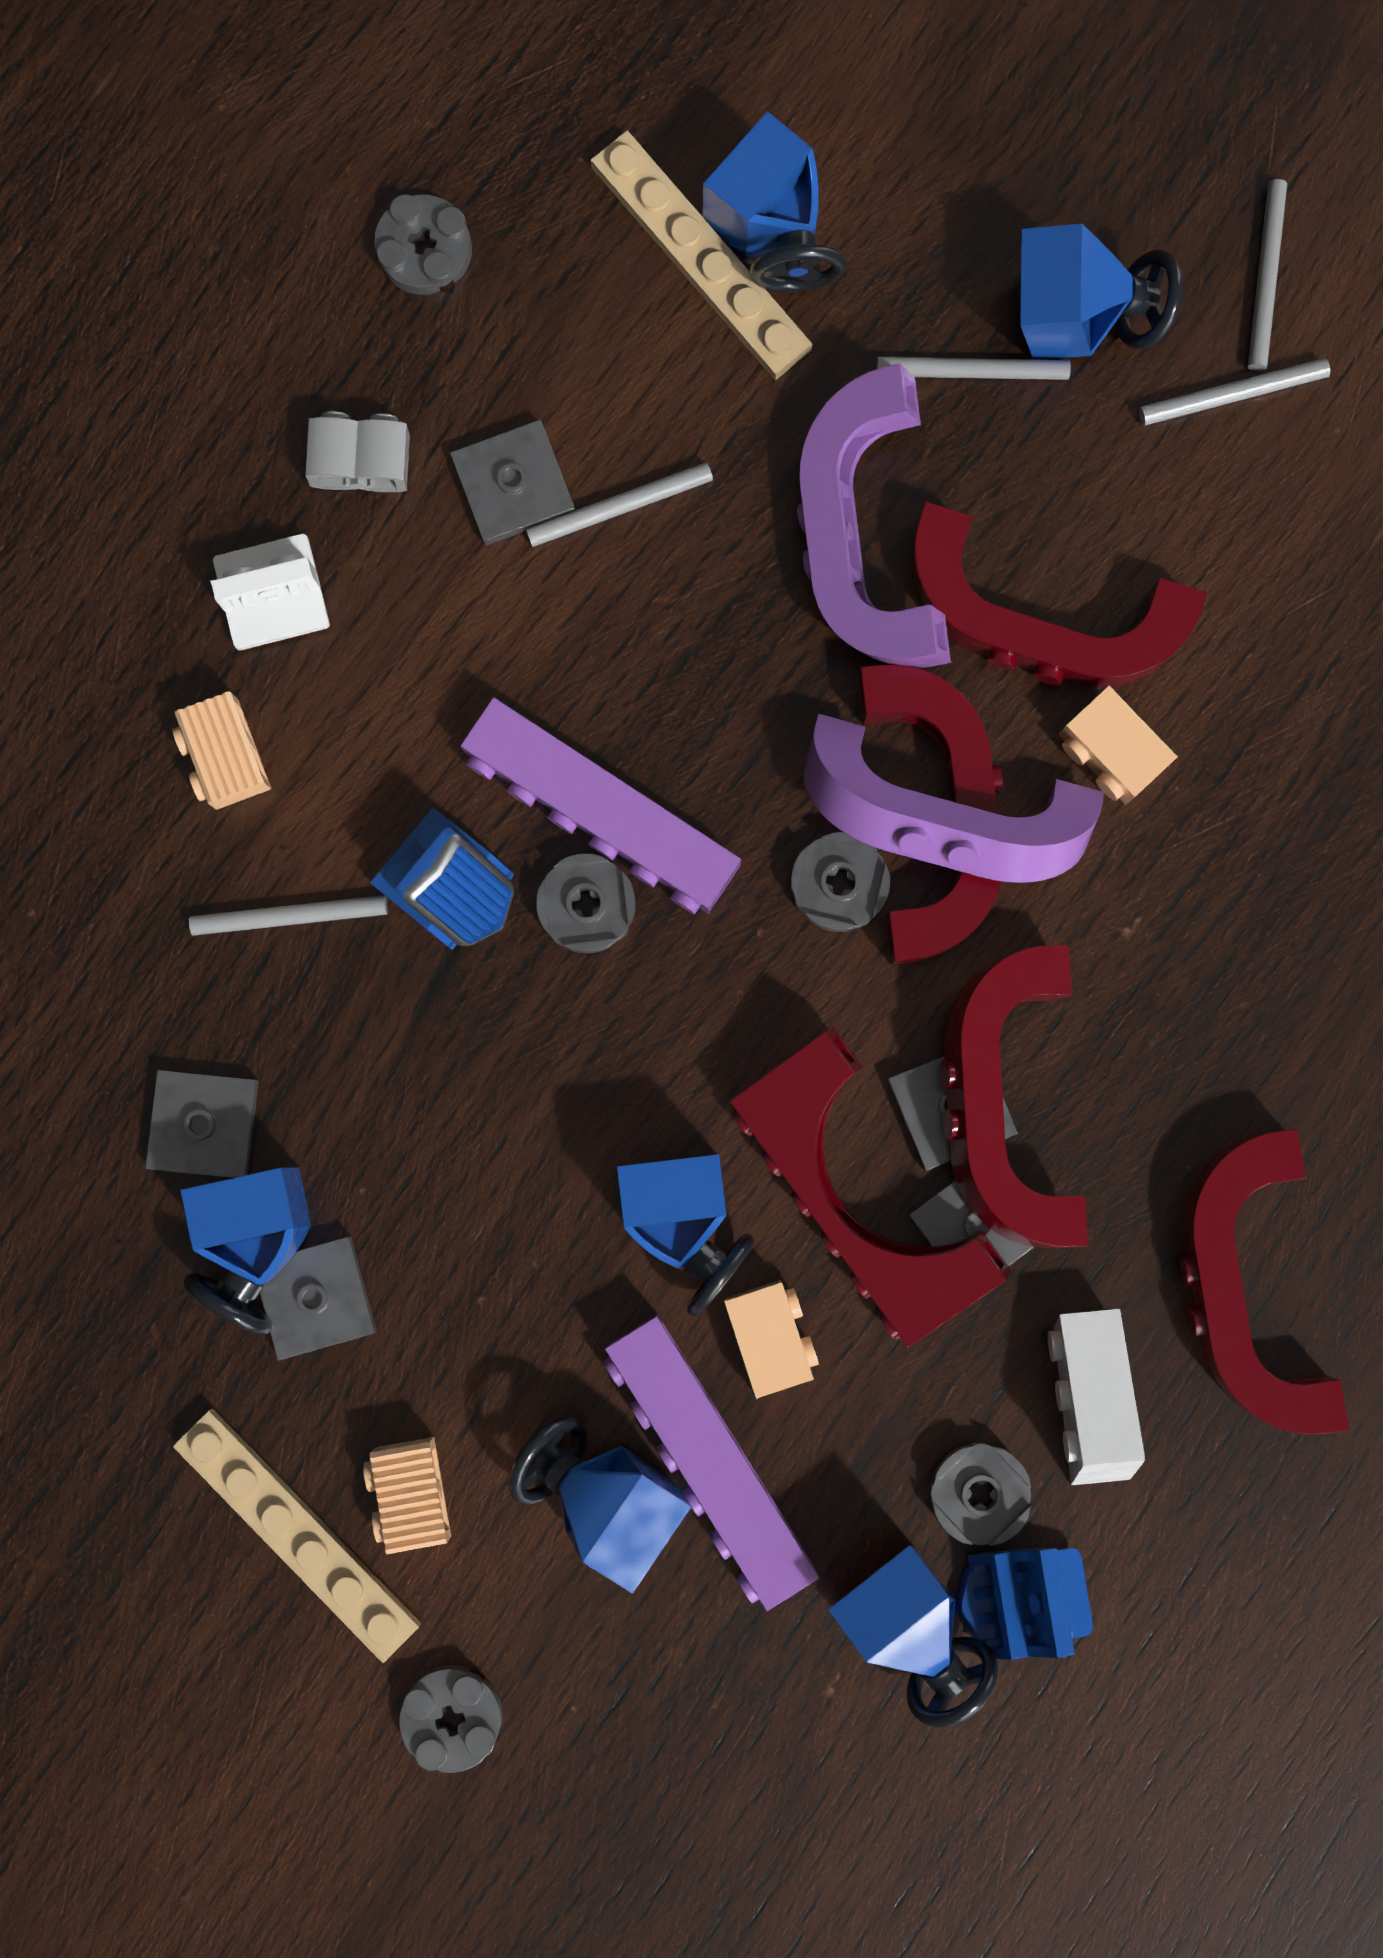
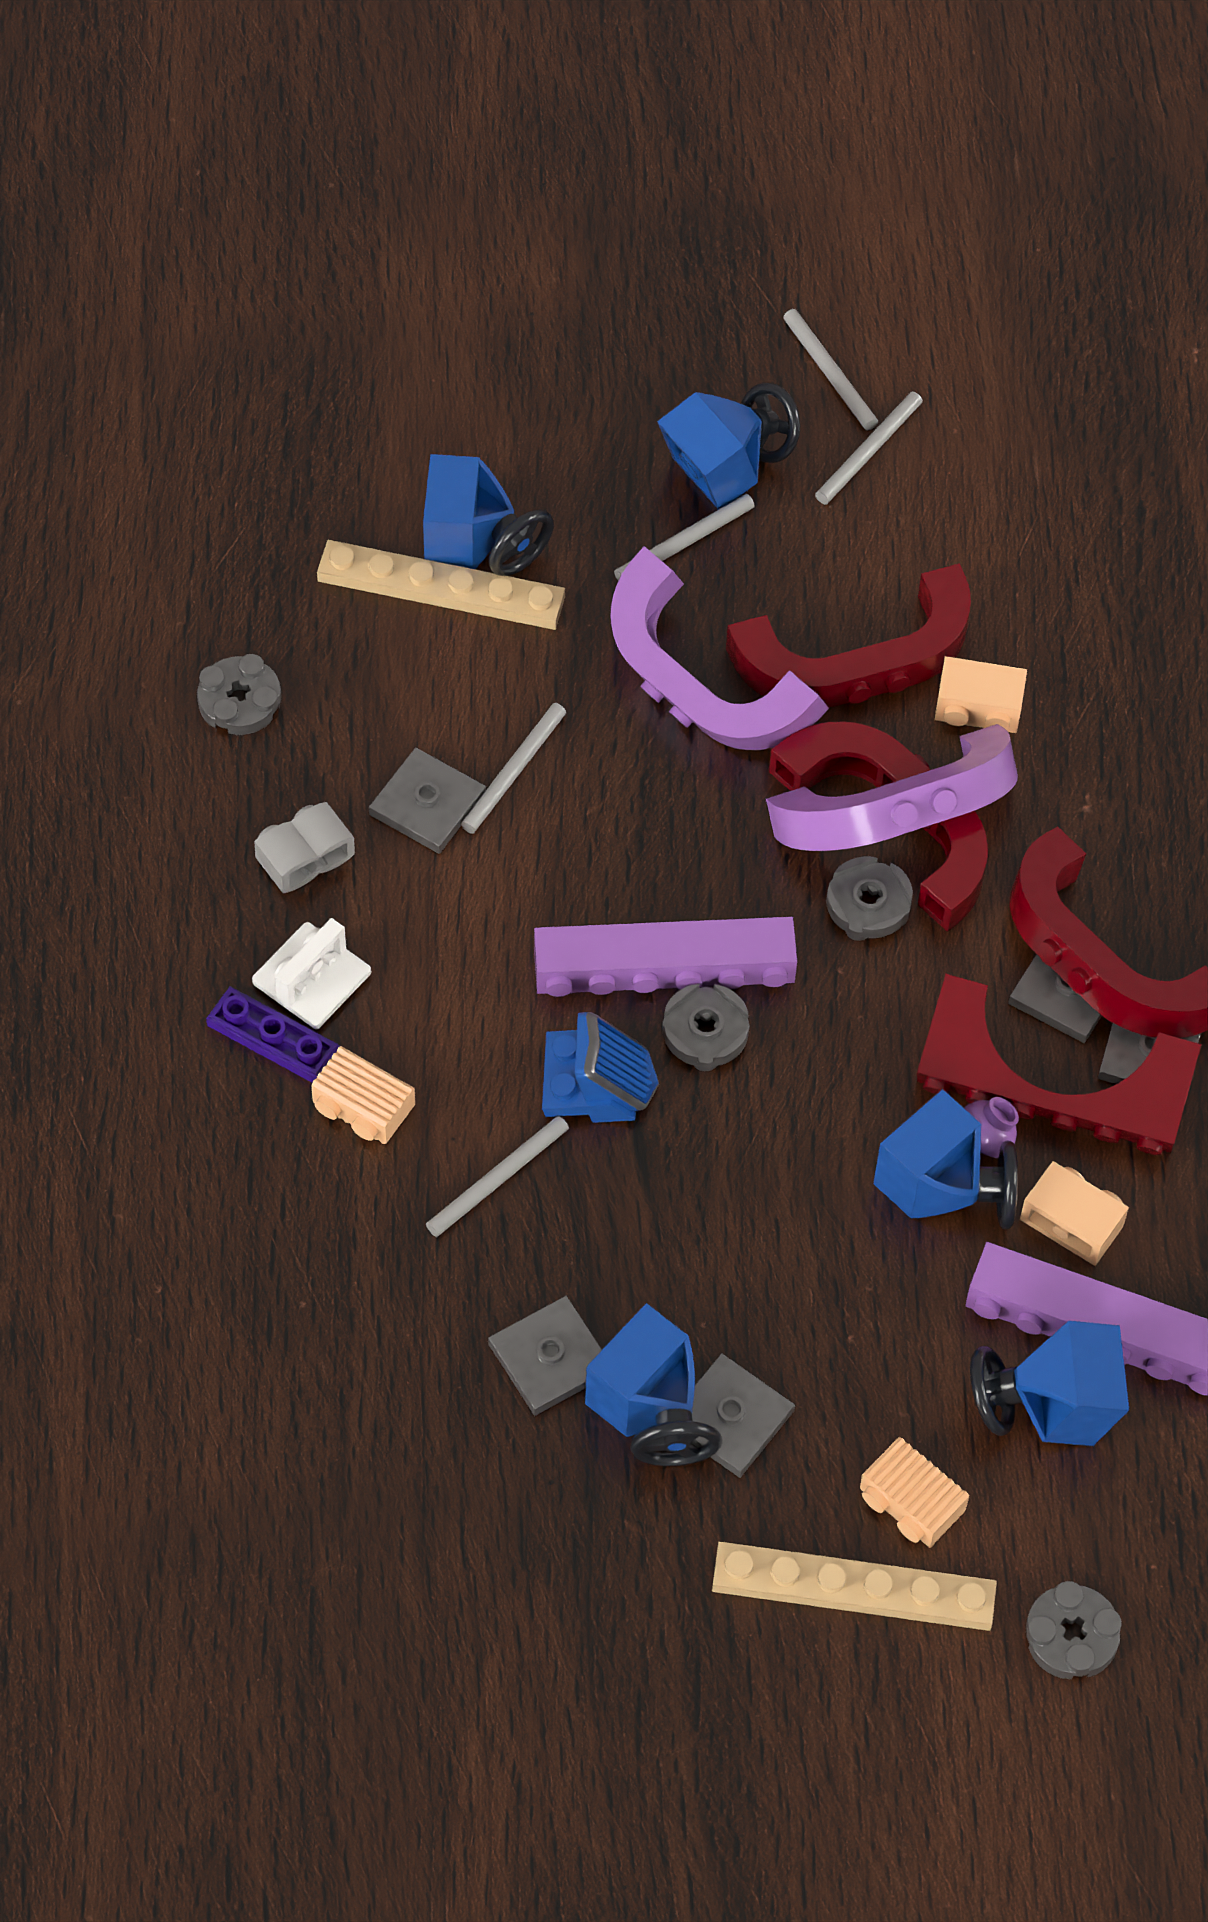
camera: 40 degrees left, 25 degrees down
none -> dark purple tile [206,986,340,1083]
none -> medium lavender piece [964,1097,1019,1158]

